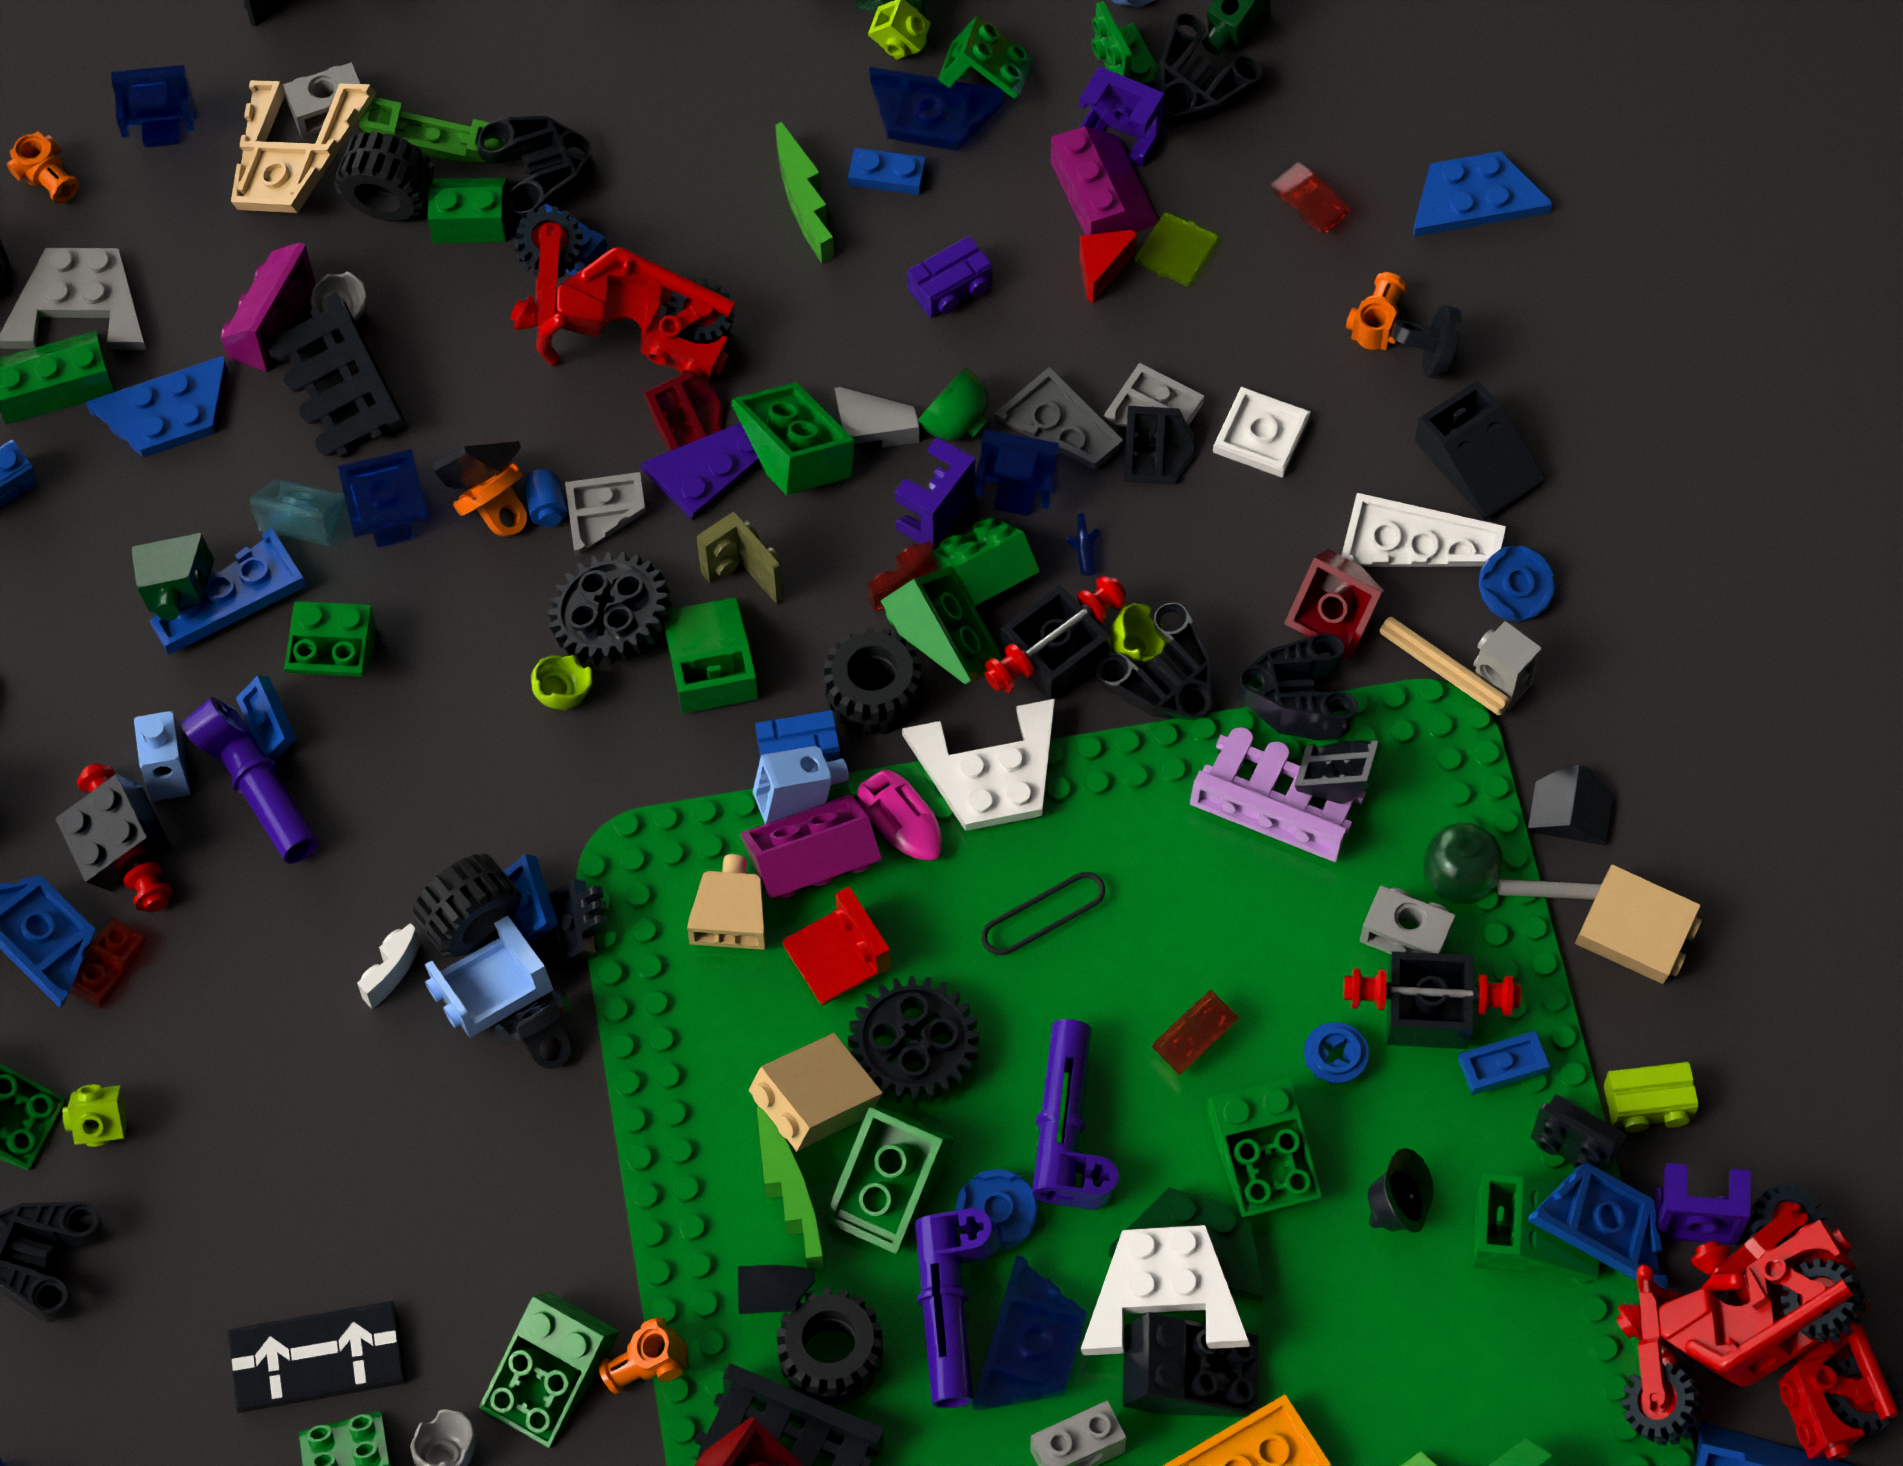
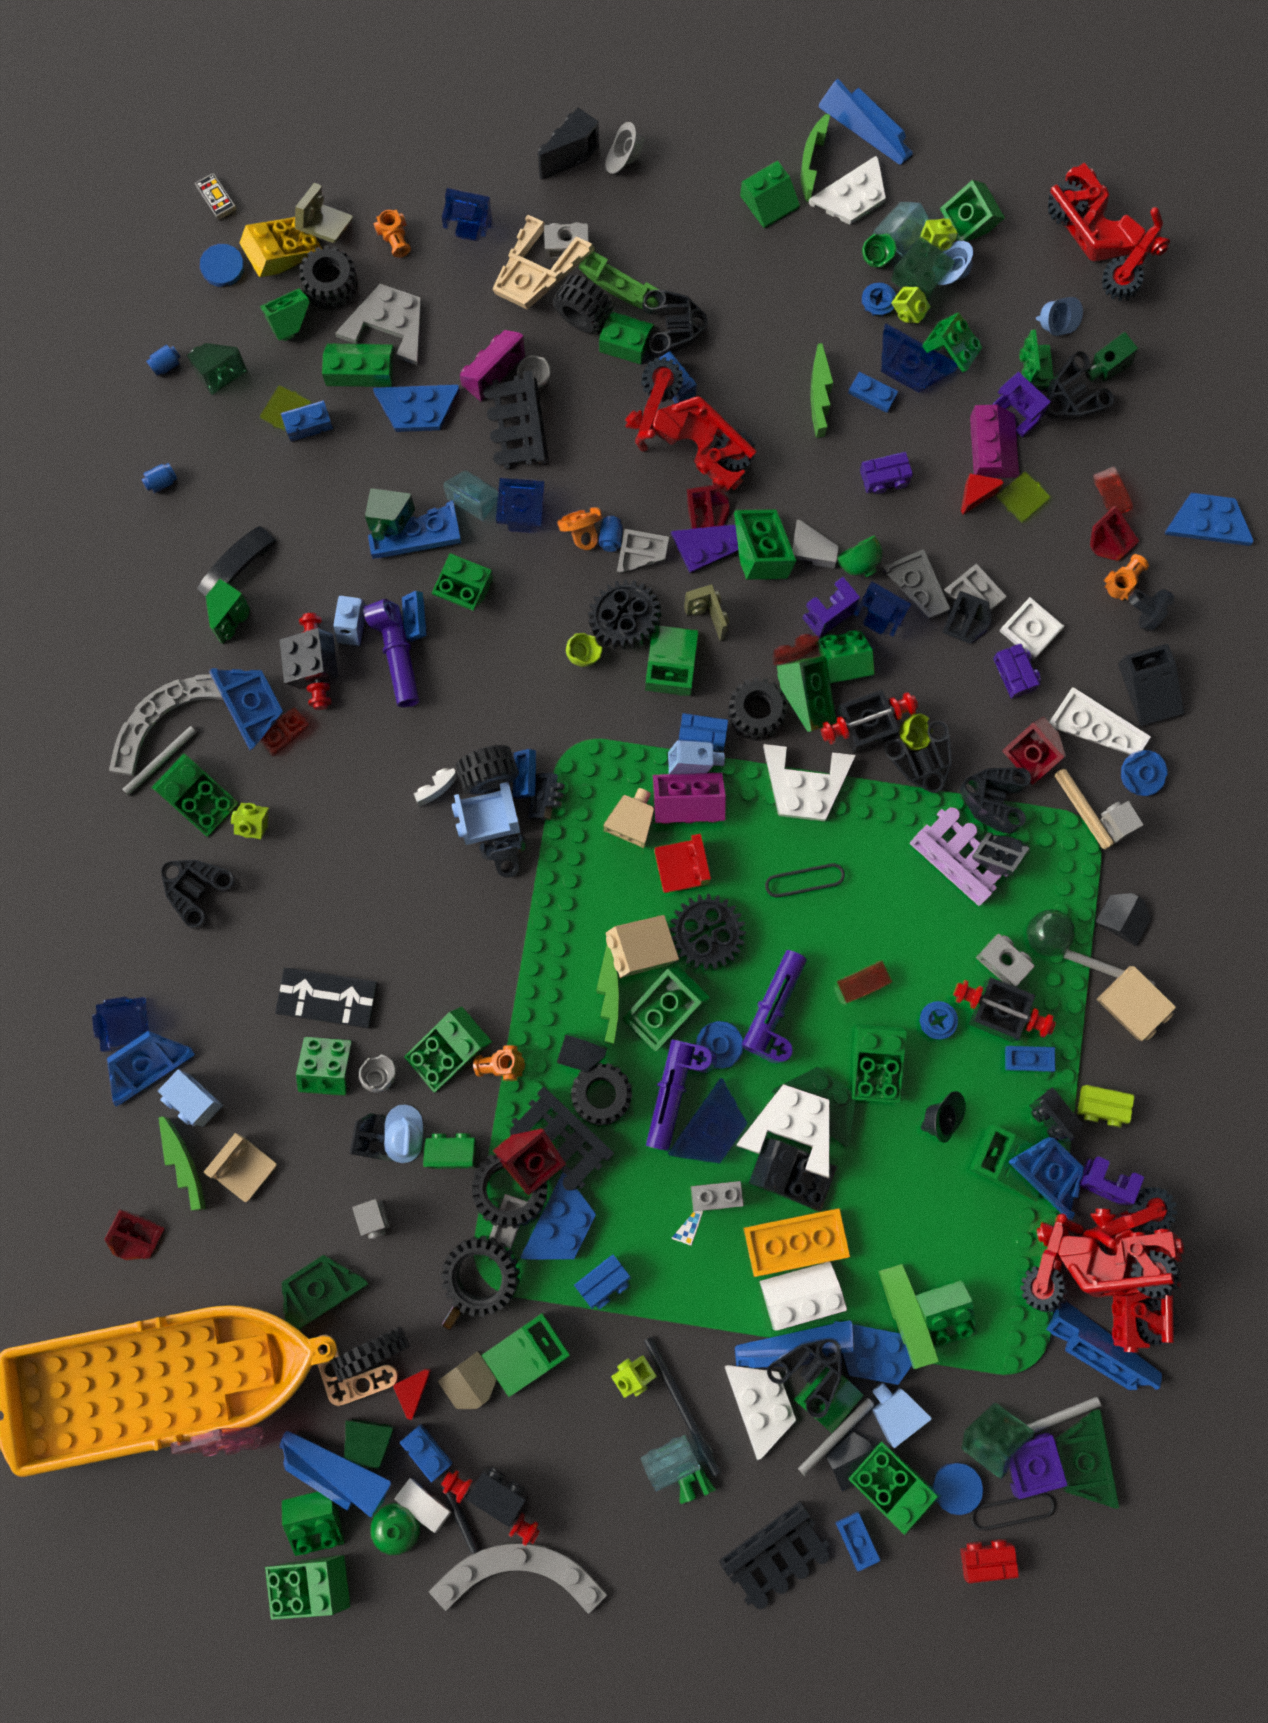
camera: 15 degrees right, 15 degrees up
black slope [432,441,521,489] -> none
dark pink piece [857,770,942,861] -> none
clear blue bar [1065,513,1100,576] -> none
none -> blue gear [861,283,896,317]
none -> dark purple brick [993,643,1041,699]
none -> dark red slope [1090,506,1139,561]

